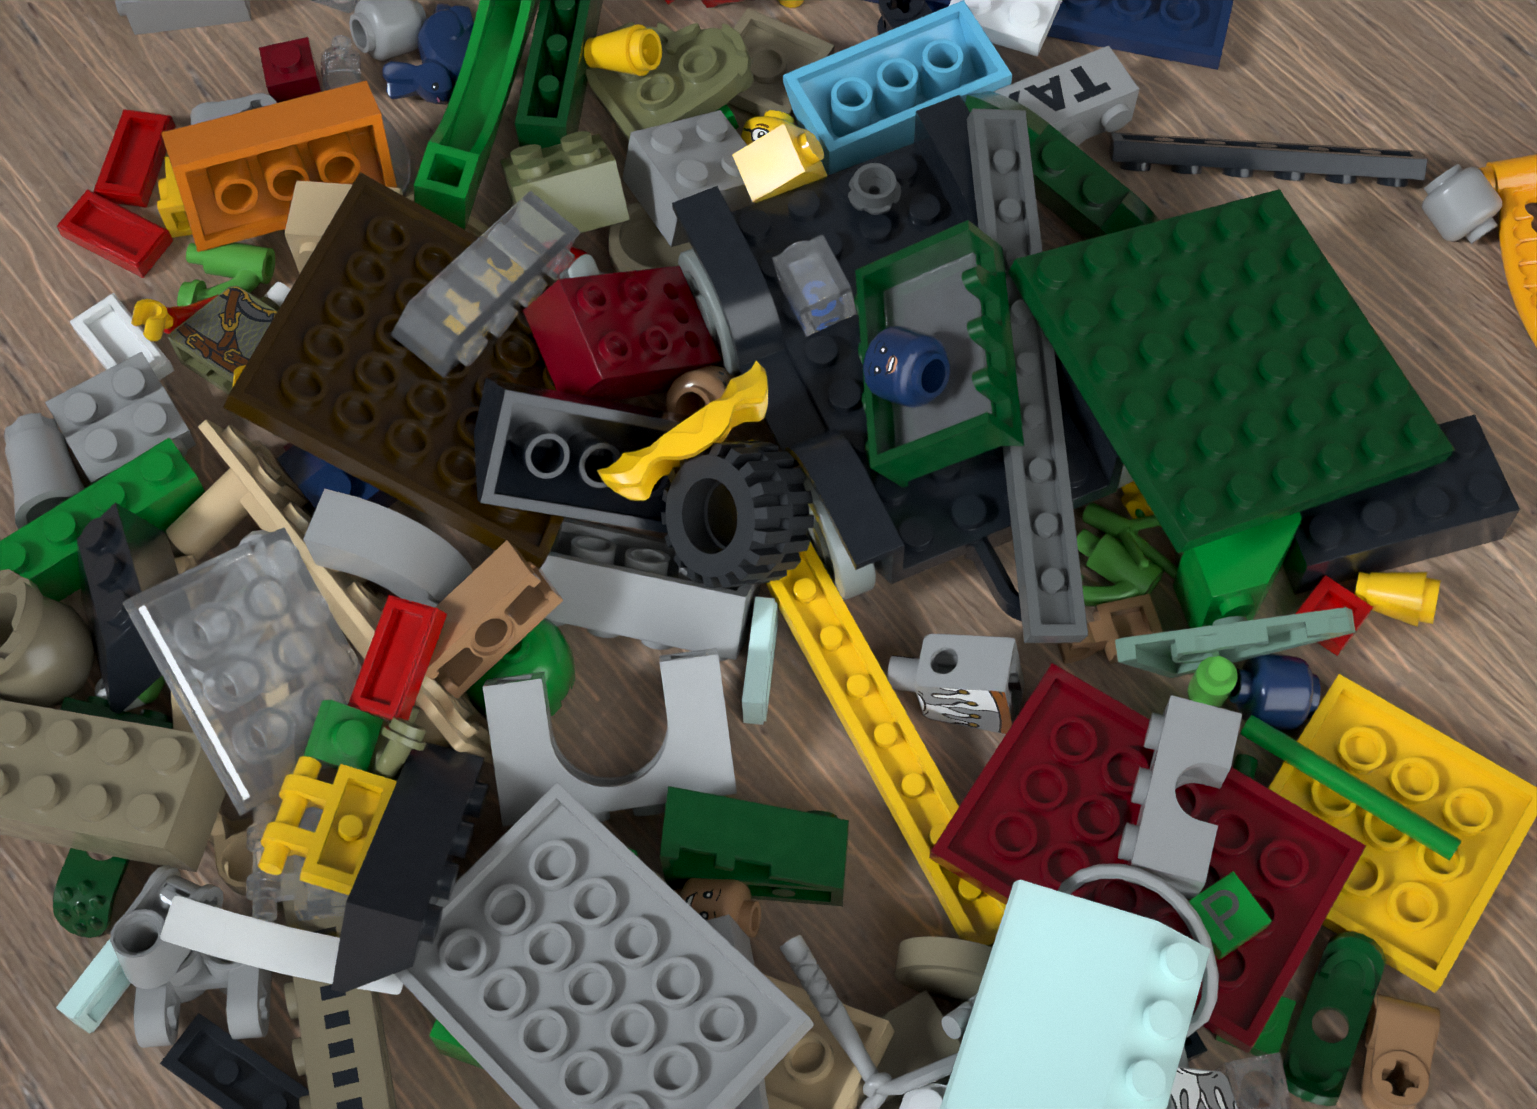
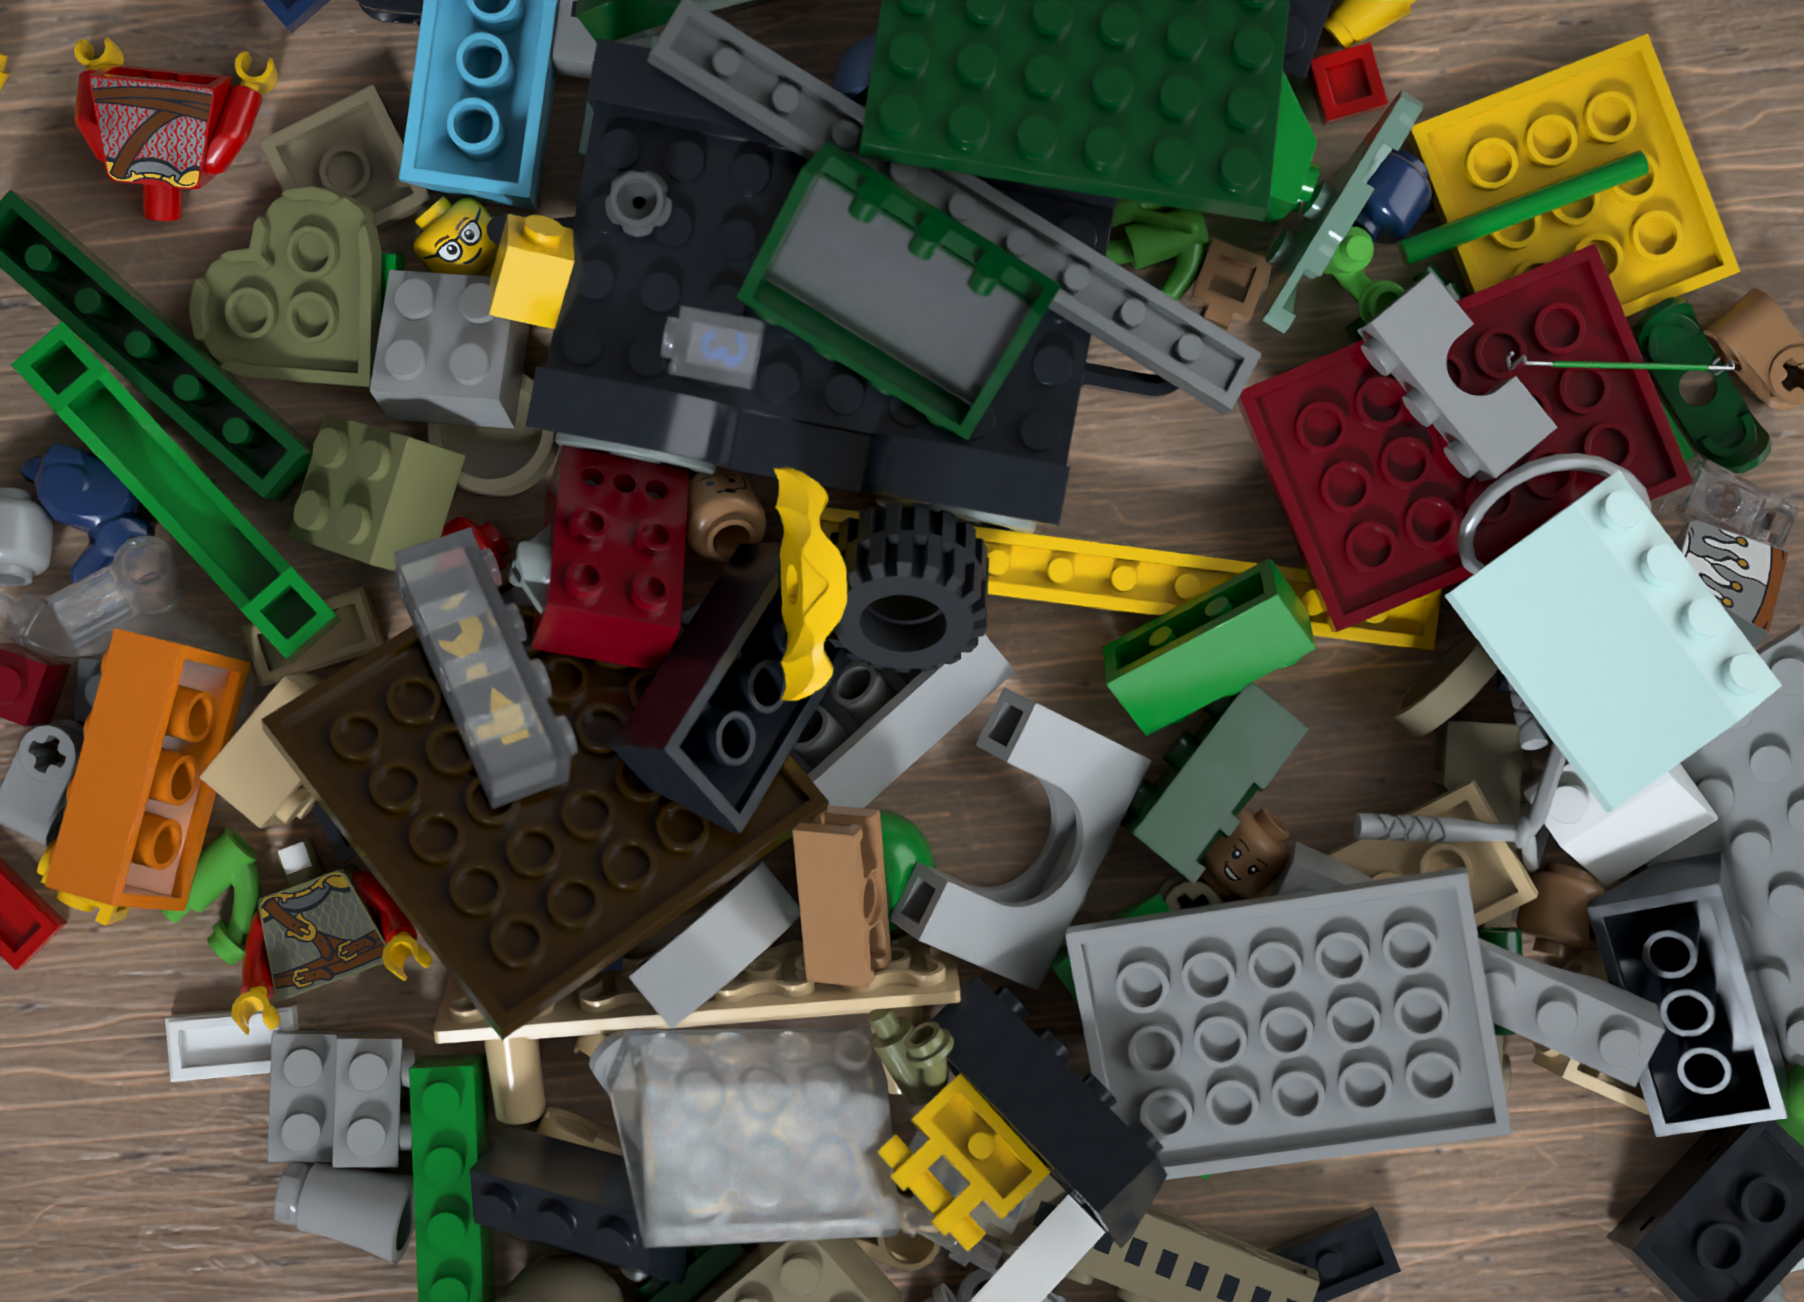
camera: 60 degrees left, 25 degrees up
red tile [56,189,173,278] -> none
green plate [304,700,384,772] -> none
red tile [347,595,447,721] -> none
yellow cone [584,24,662,76] -> none
light aqua tile [742,597,778,725] -> none
dark blue head [863,326,950,408] -> none
light grey torso [887,634,1025,734] -> none
green tile [1189,871,1272,960] -> none
none -> clear piece [46,536,185,648]
none -> green brick [1103,558,1316,736]
none -> green piece [1506,351,1735,375]

